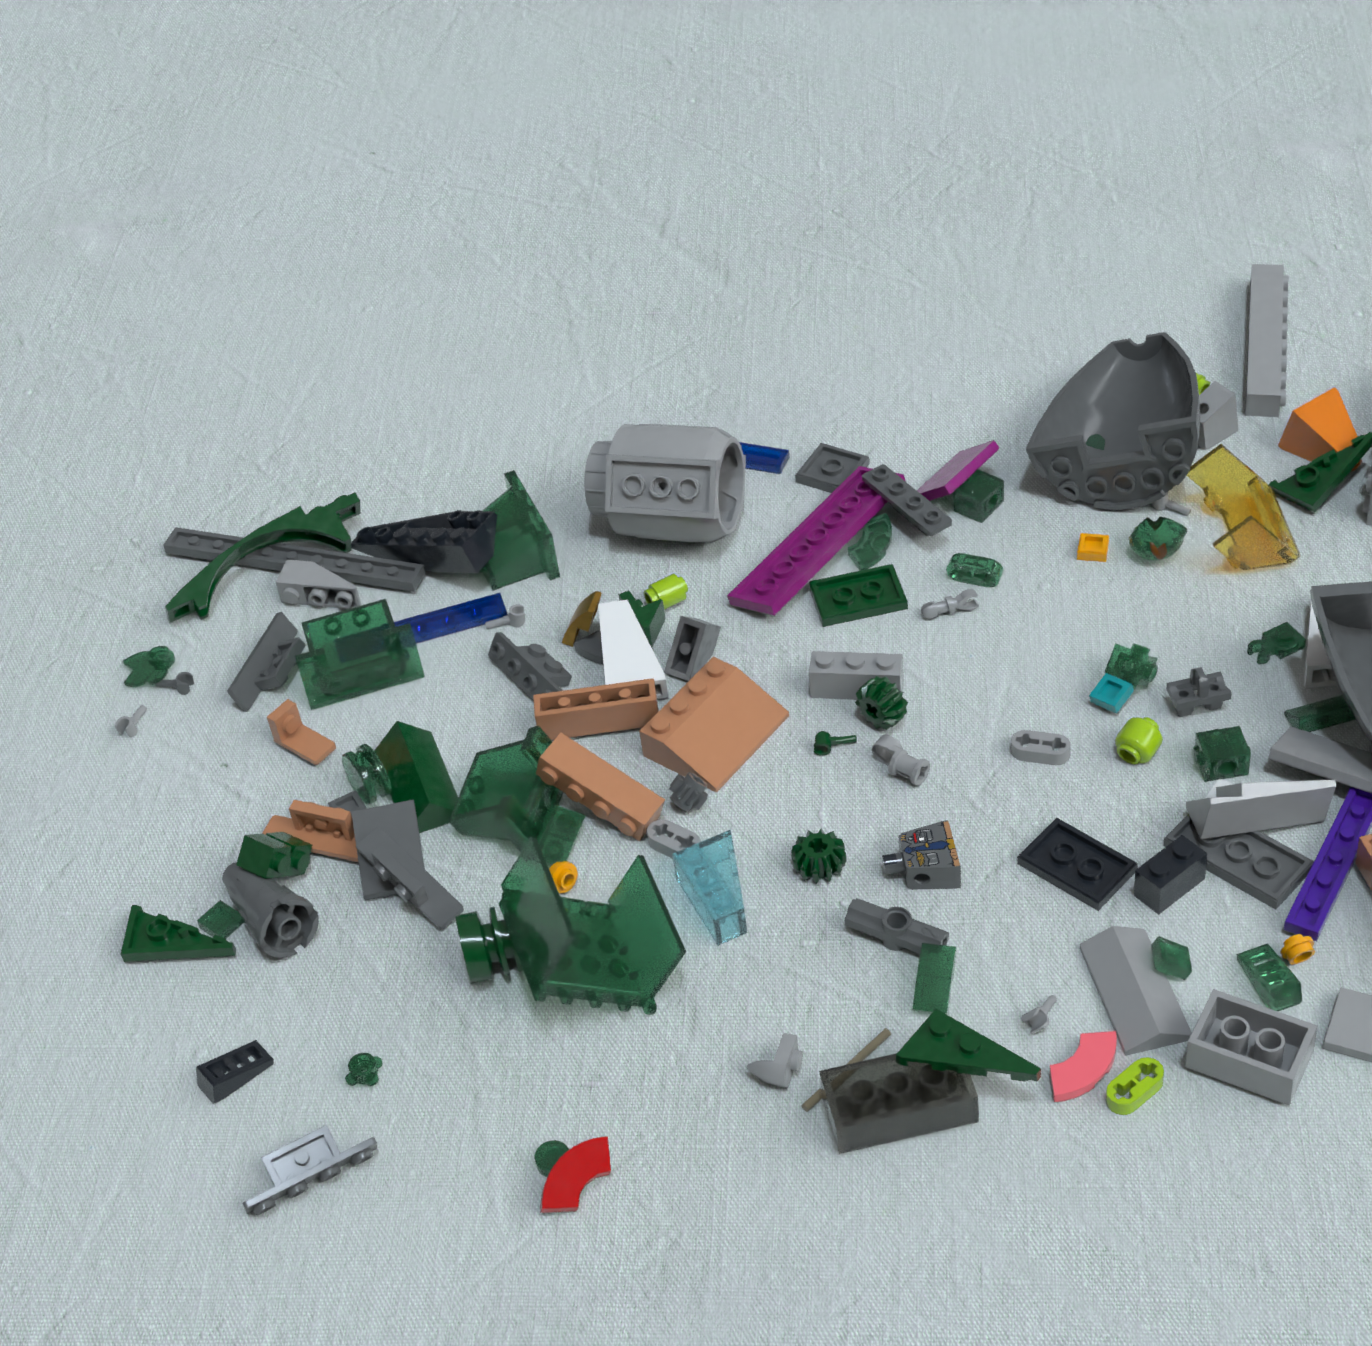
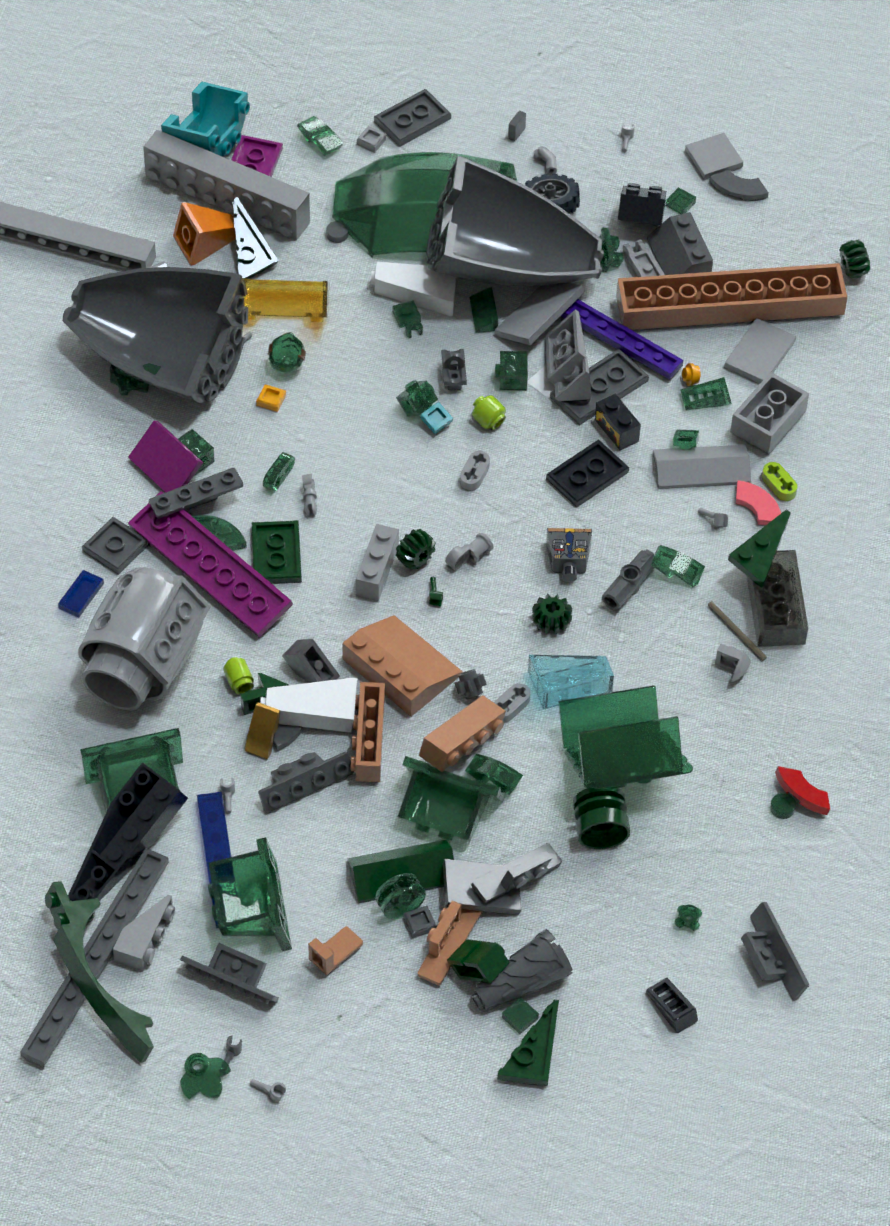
camera: 90 degrees left, 10 degrees up
light orange plate [547,861,578,893] -> none

